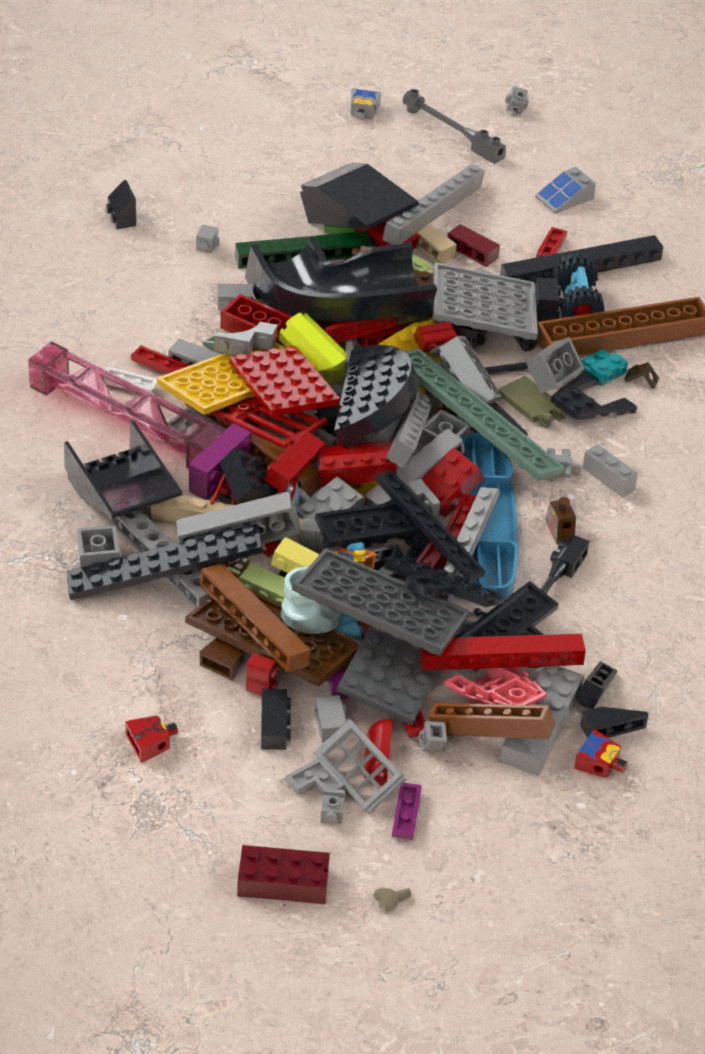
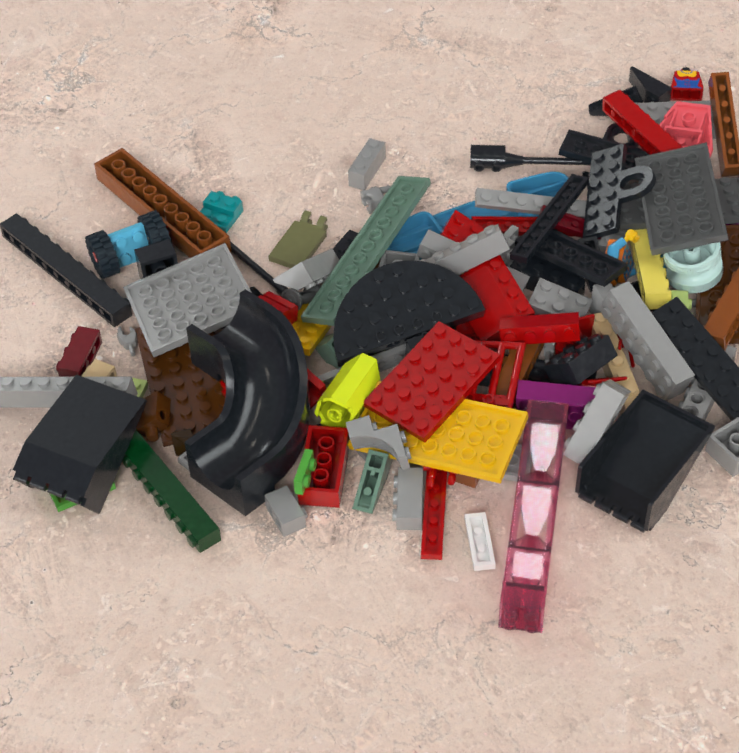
camera: 110 degrees left, 5 degrees up
black slope [105,180,136,229] -> none
light grey brick [196,224,219,253] -> none
light grey brick [526,337,585,393] -> none
red plate [536,227,567,257] -> none
reddish brown torso [545,497,576,545] -> none
black wing [550,370,638,420] -> none
dark brown bracket [624,362,659,389] -> none
none -> bright green plate [294,449,317,495]
none -> light grey brick [563,379,631,464]

